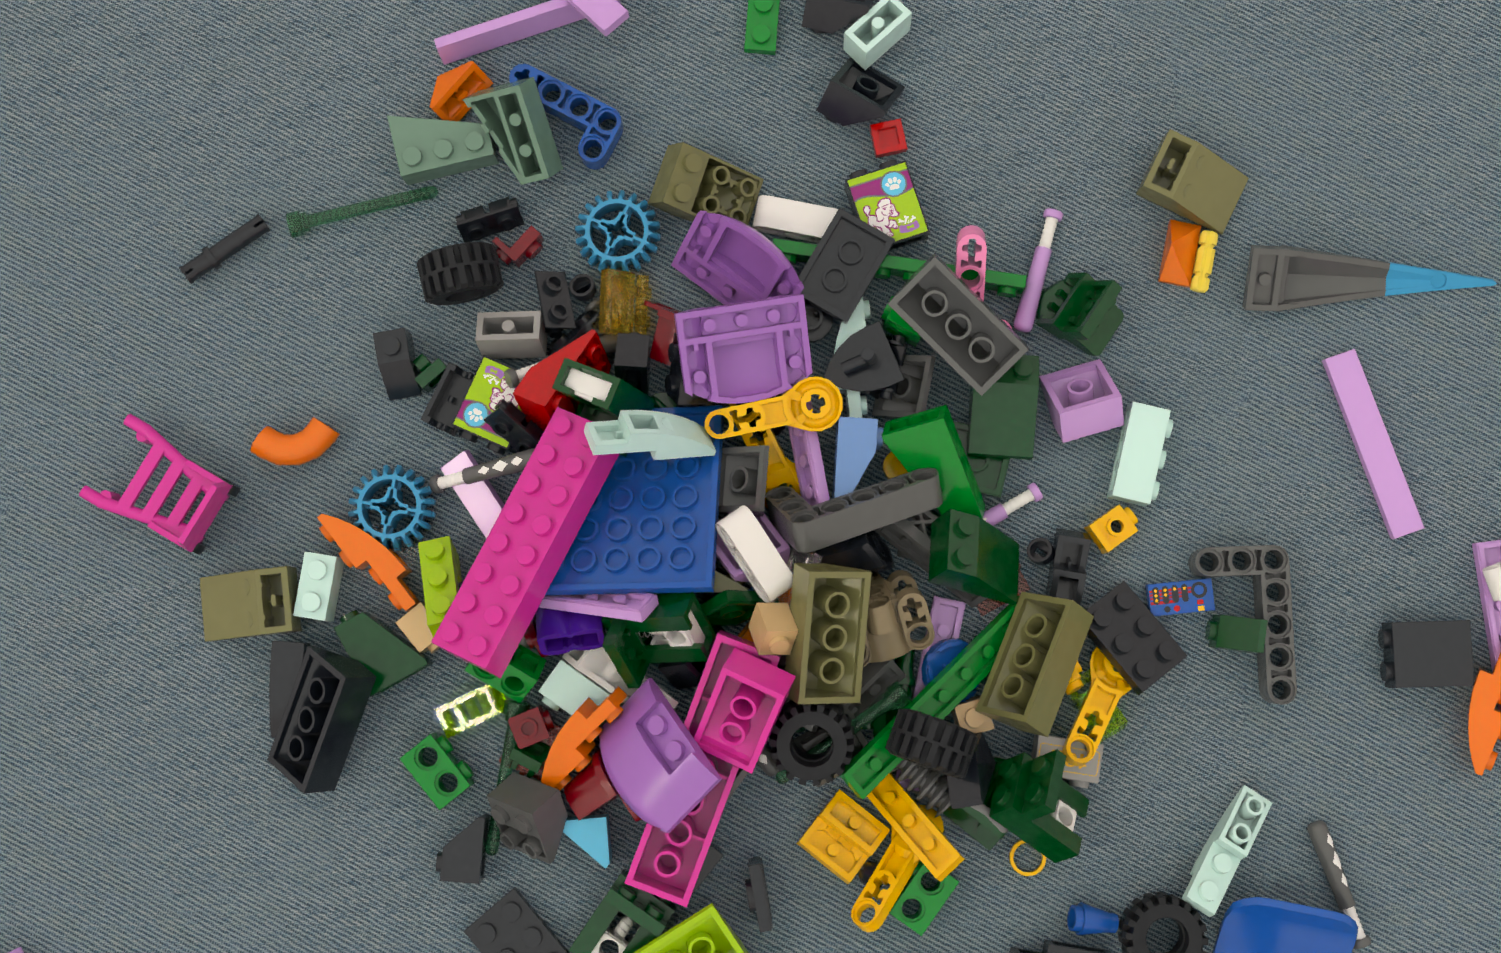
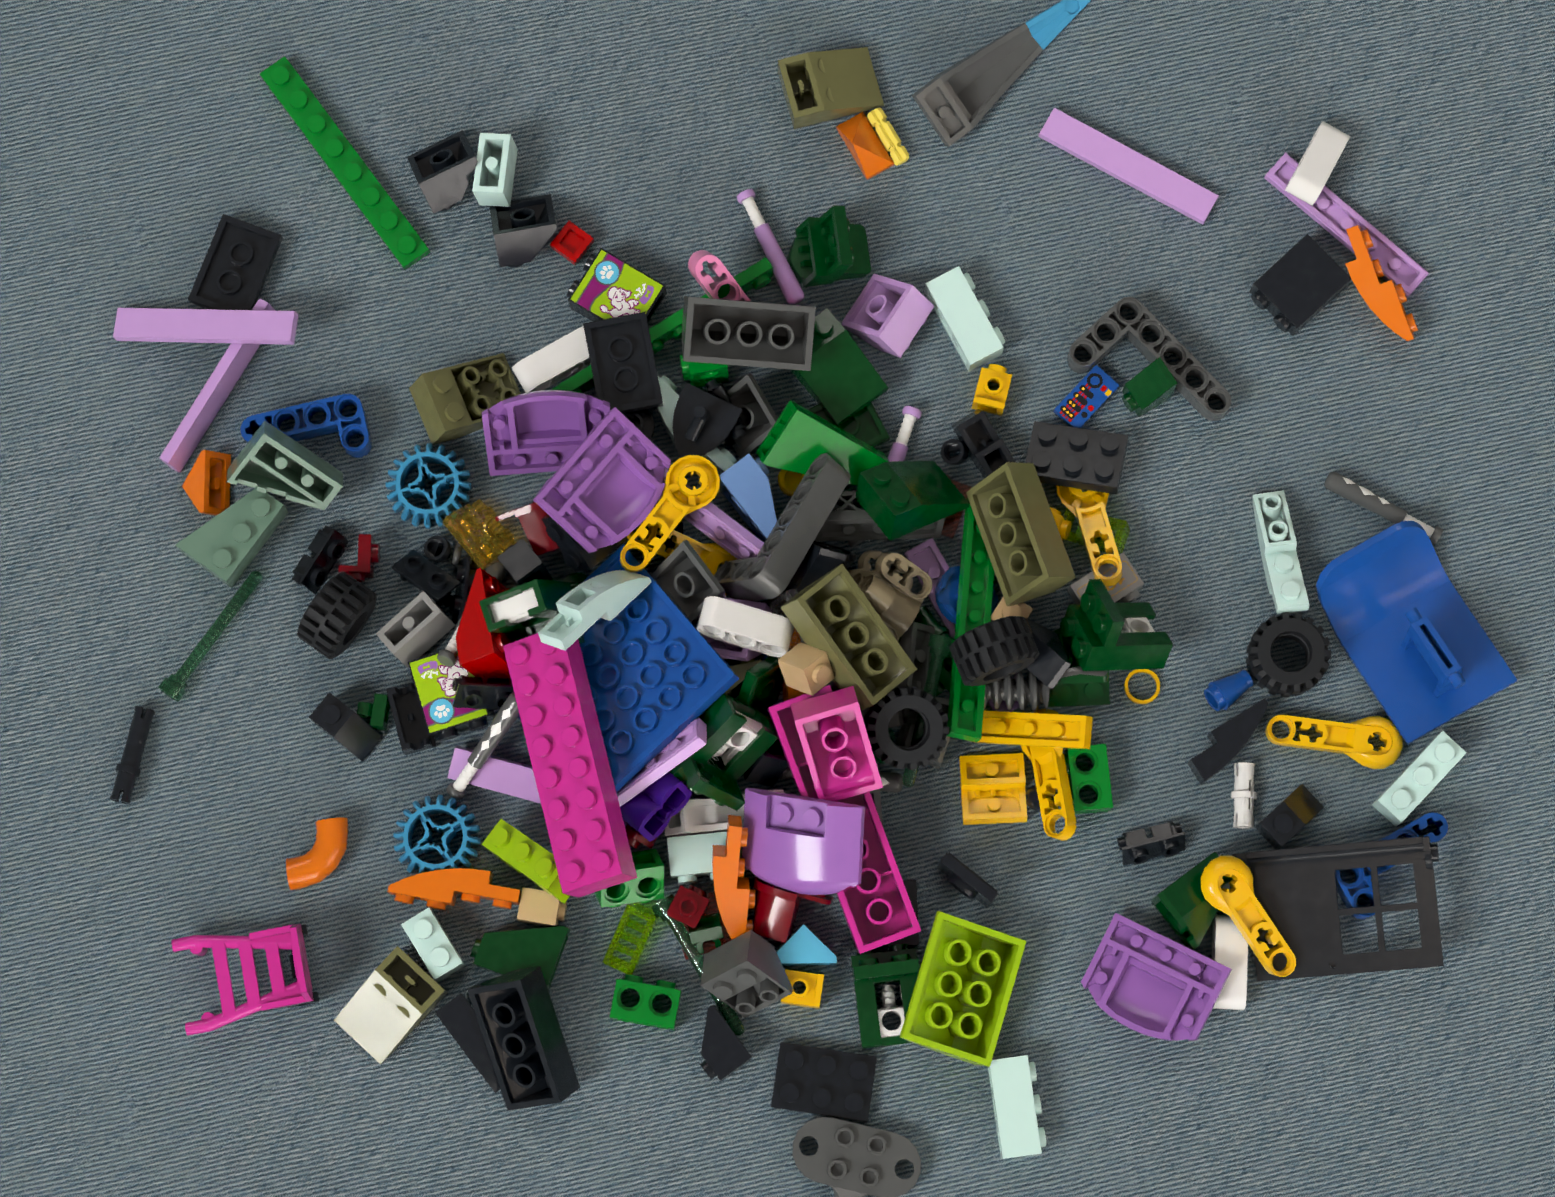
camera: 45 degrees left, 5 degrees down
none -> yellow brick [781,969,824,1009]

